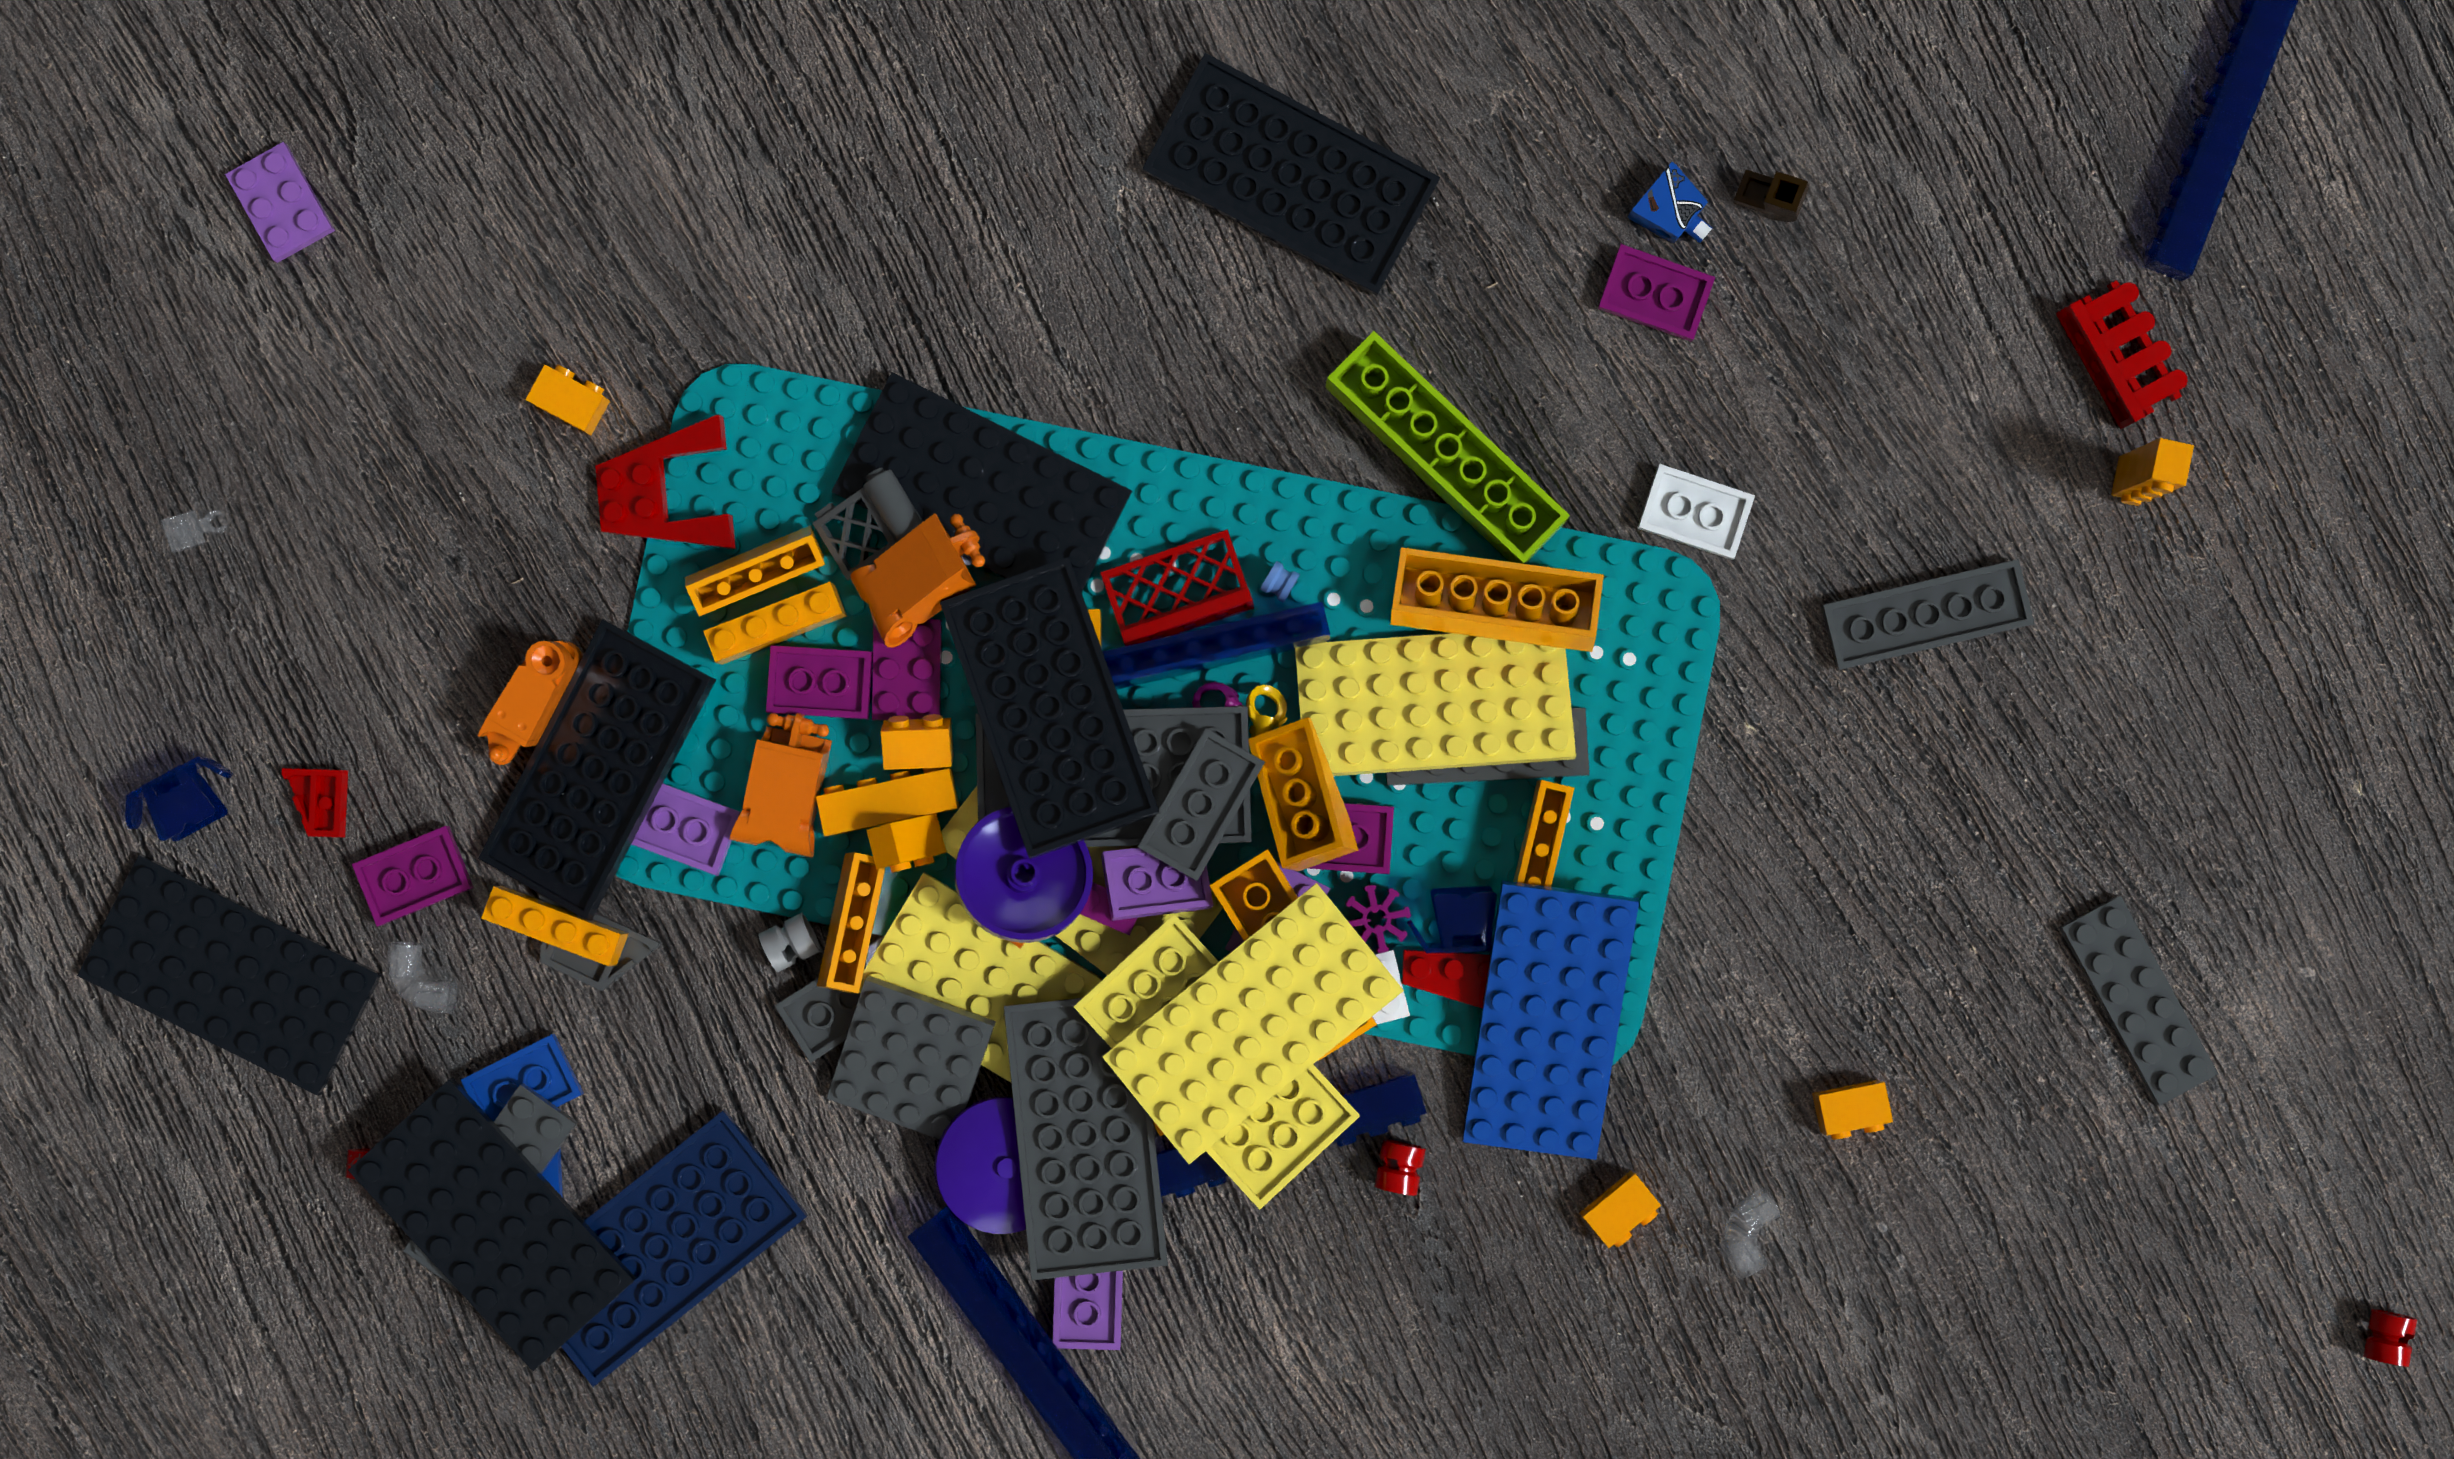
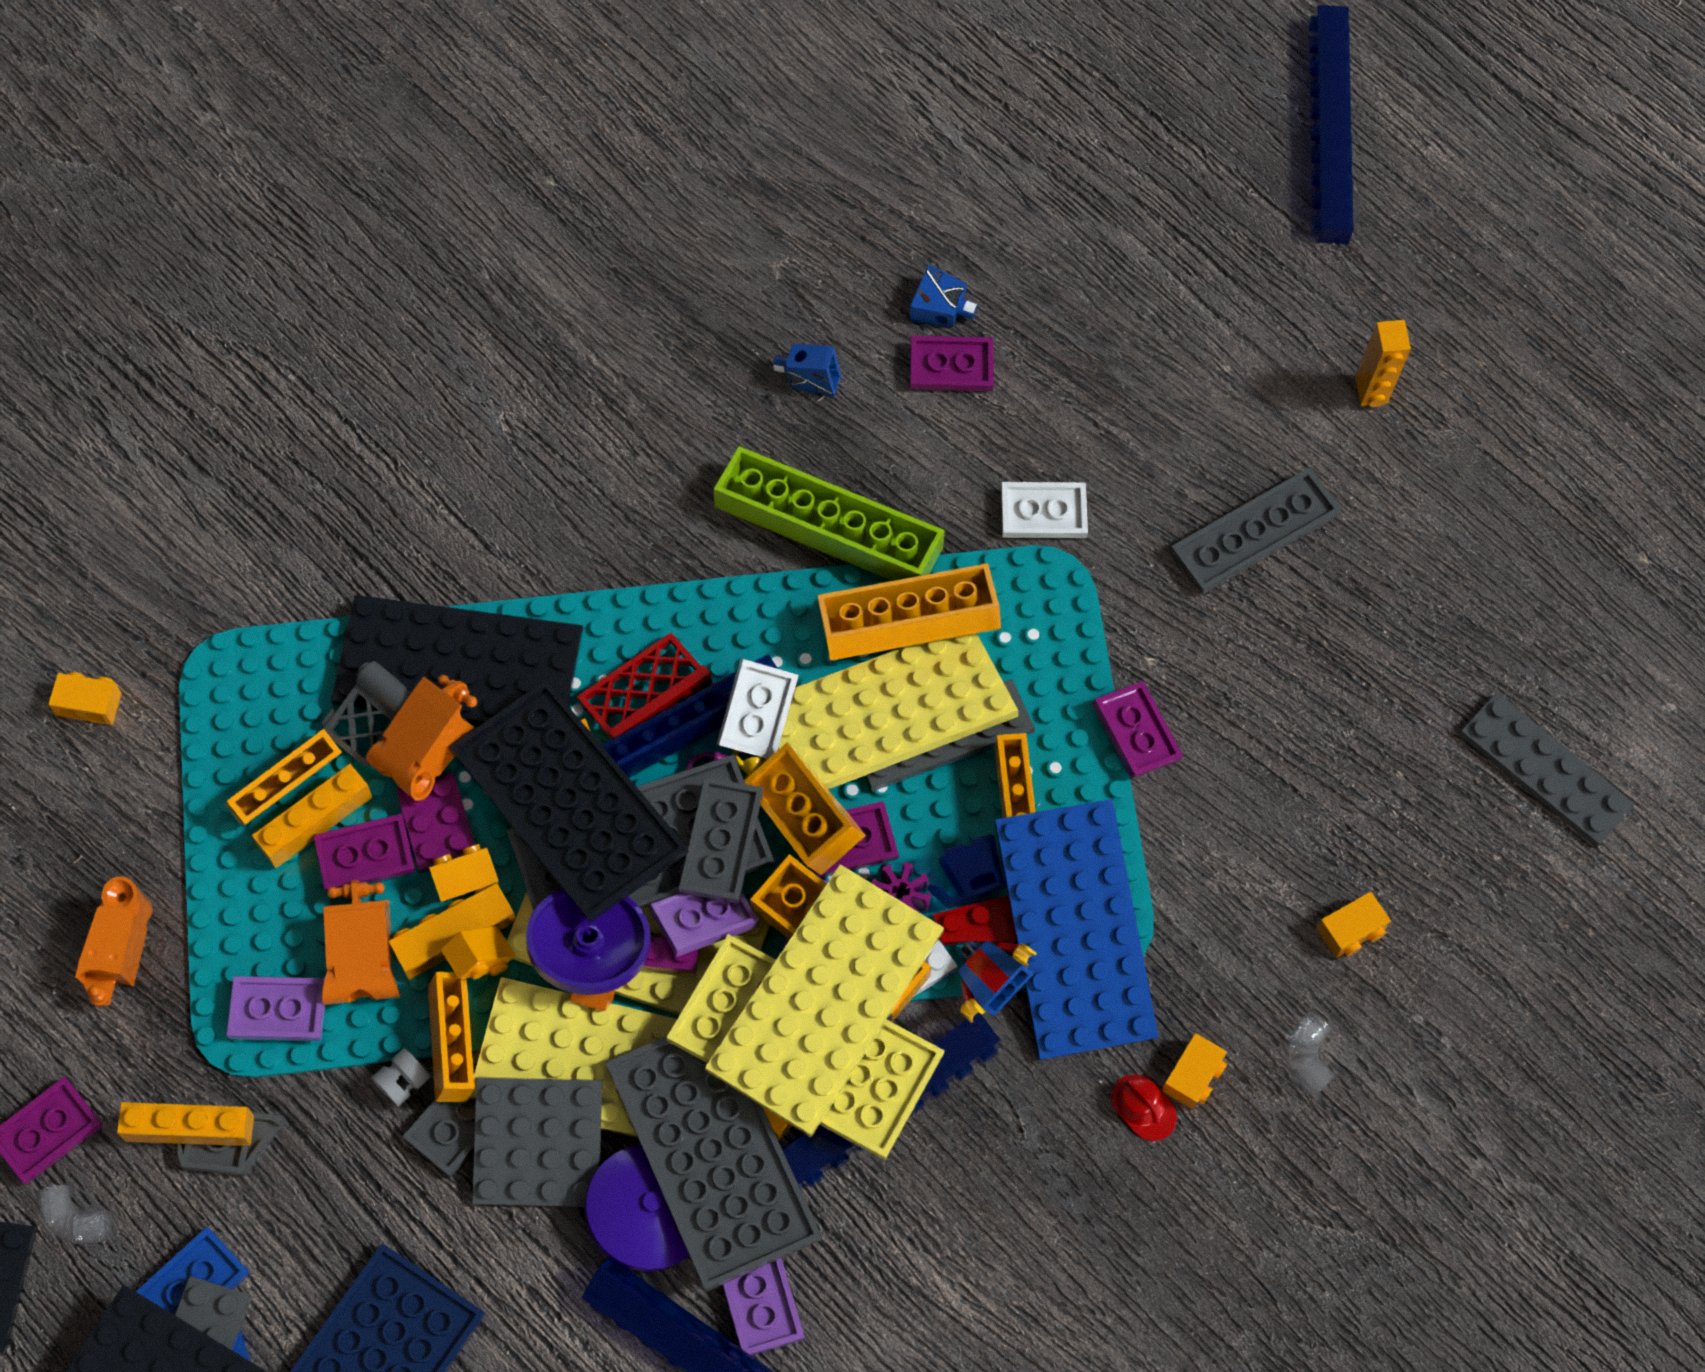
camera: 20 degrees left, 20 degrees down
black plate [478,619,716,921] -> none
red wing [595,415,736,549] -> none
black plate [1142,53,1440,296] -> none
medium blue wheel [1260,561,1300,603] -> none
red wheel [1374,1139,1426,1196] -> none
dark brown brick [1734,169,1809,222] -> none
red fence [2056,280,2188,430] -> none
none -> white plate [717,659,799,759]
none -> blue torso [773,344,841,398]
none -> torso [959,941,1037,1023]
none -> magenta plate [1091,681,1183,780]
none -> red piece [1111,1074,1177,1141]

